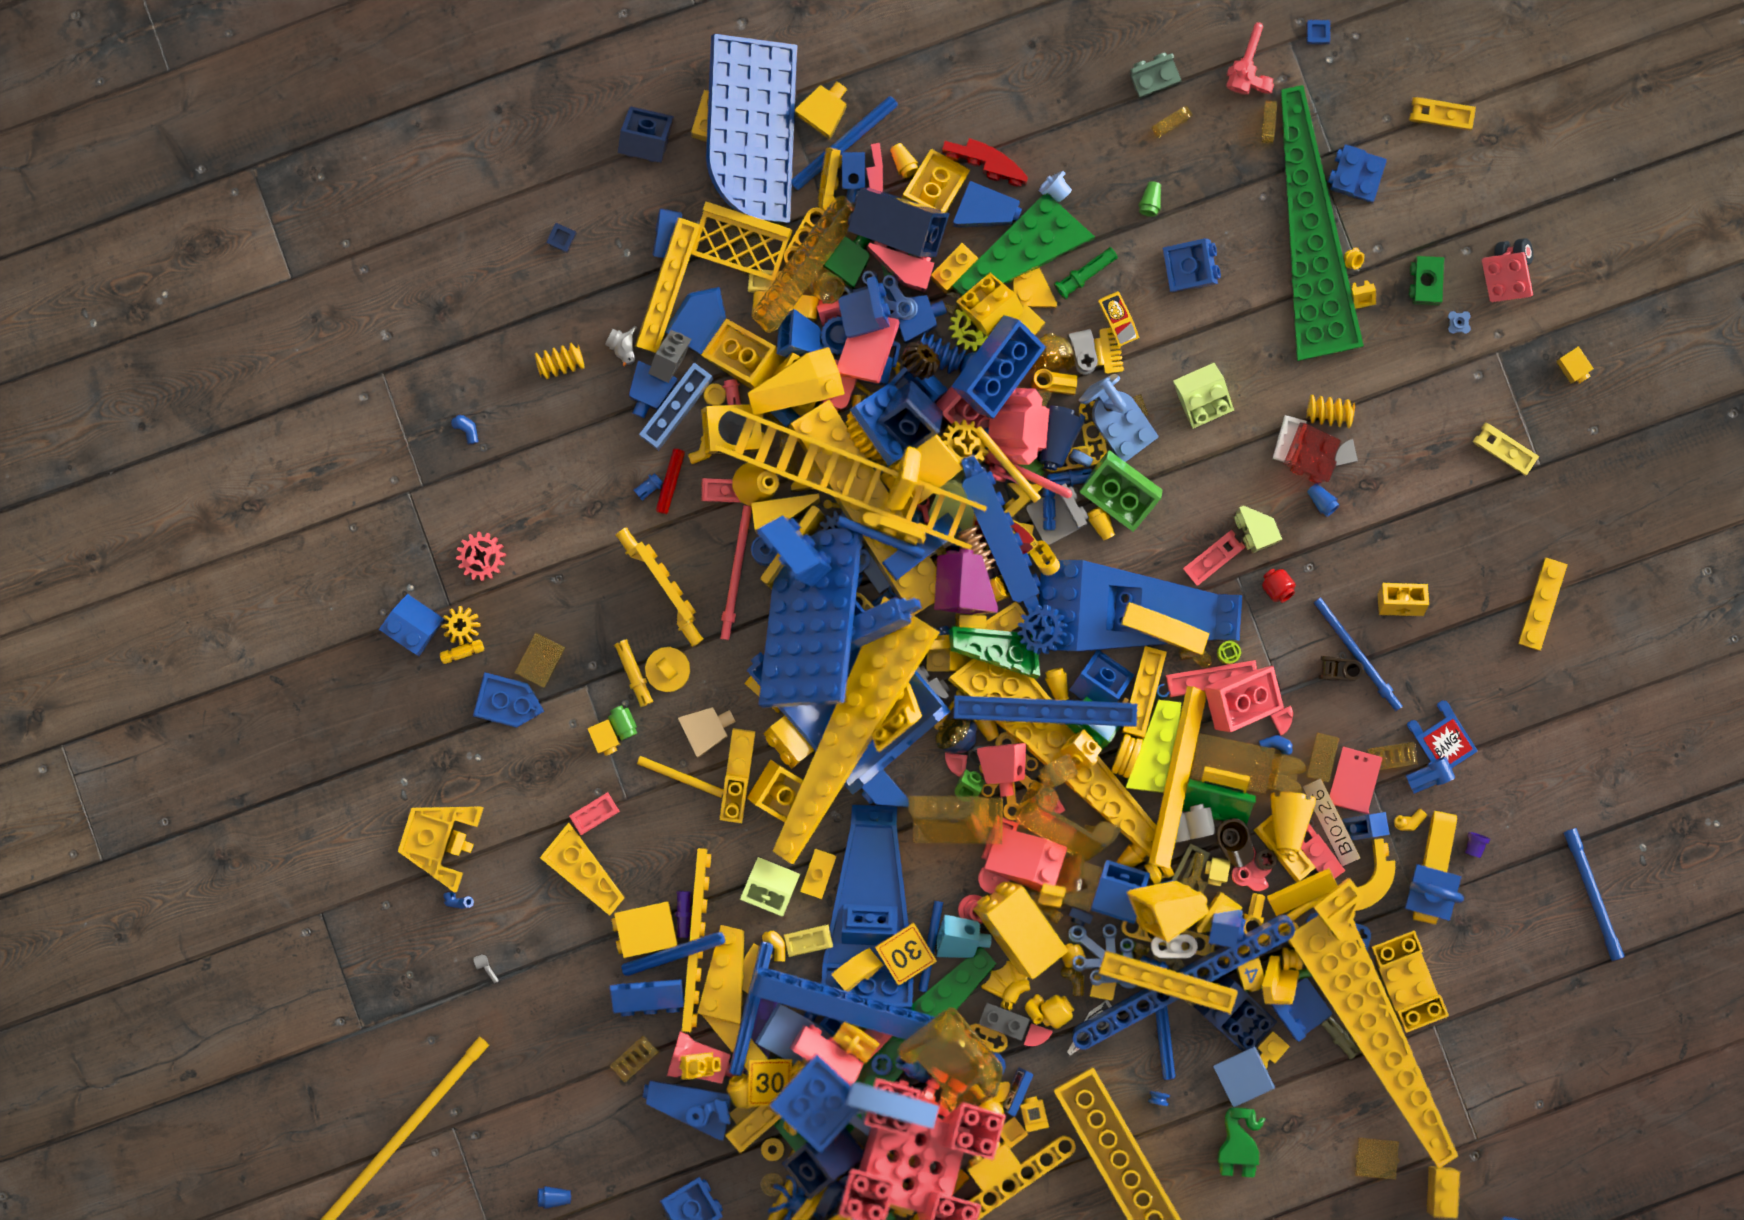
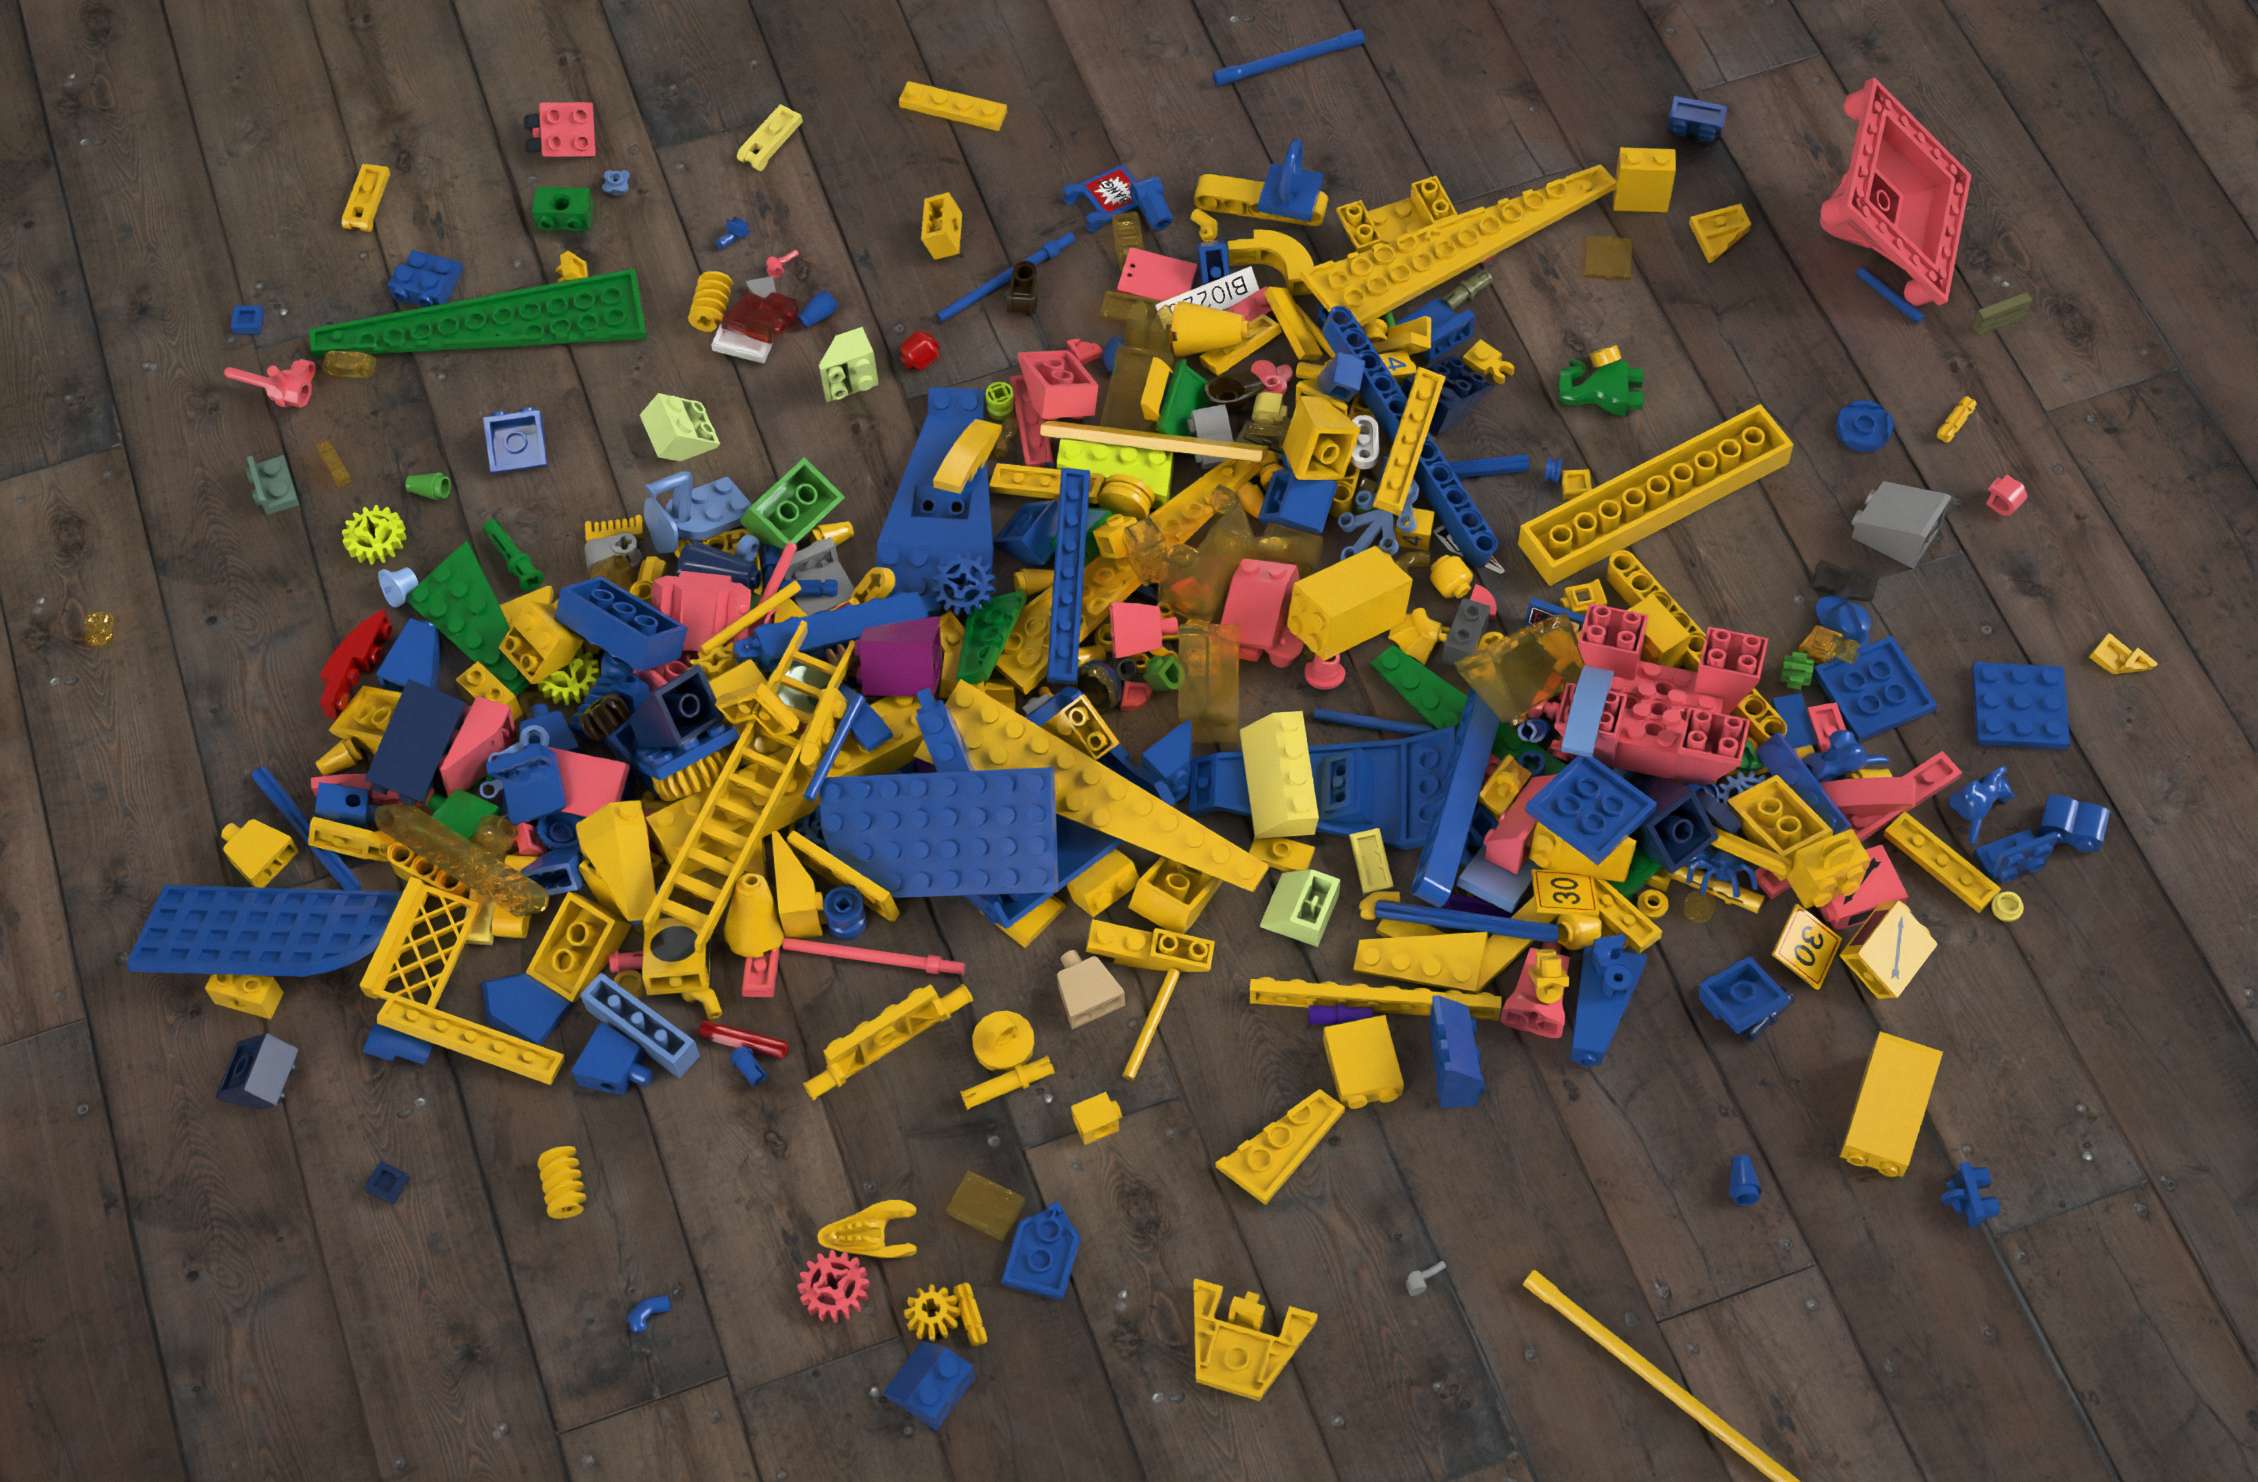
camera: 90 degrees left, 25 degrees down
blue arm [443,891,474,909] -> none
coral plate [569,792,620,835] -> none
light grey animal [605,326,638,366] -> none
bright green brick [608,705,637,741] -> none
clear yellow slope [610,1035,659,1083] -> none
blue axle [621,932,725,976] -> none
dark grey brick [648,330,691,383] -> none
blue wedge [757,516,832,587] -> none
yellow slope [831,948,884,992] -> none
yellow piece [875,923,937,986] -> none
medium azure torso [937,915,991,958] -> none
yellow arm [1025,994,1045,1024] -> none
yellow slope [1037,883,1066,908] -> none
dark blue plate [1068,907,1093,927] -> none
slope [1098,291,1140,347] -> none
coral plate [1183,530,1246,586] -> none
medium blue tile [1213,1046,1275,1107] -> none
dark brown bush [1254,849,1277,871] -> none
yellow wing [1313,878,1364,942] -> none
yellow plate [1344,248,1364,269] -> none
dark purple piece [1465,832,1490,858] -> none
yellow brick [1556,346,1594,384] -> none
none -> neon yellow gear [342,505,406,565]
none -> blue plate [610,673,650,715]
none -> blue plate [716,216,752,249]
none -> coral hand [766,250,799,279]
none -> yellow animal [818,1200,917,1258]
none -> light yellow slope [1240,711,1319,839]
none -> yellow tile [1560,469,1592,500]
none -> yellow beam [1589,345,1621,367]

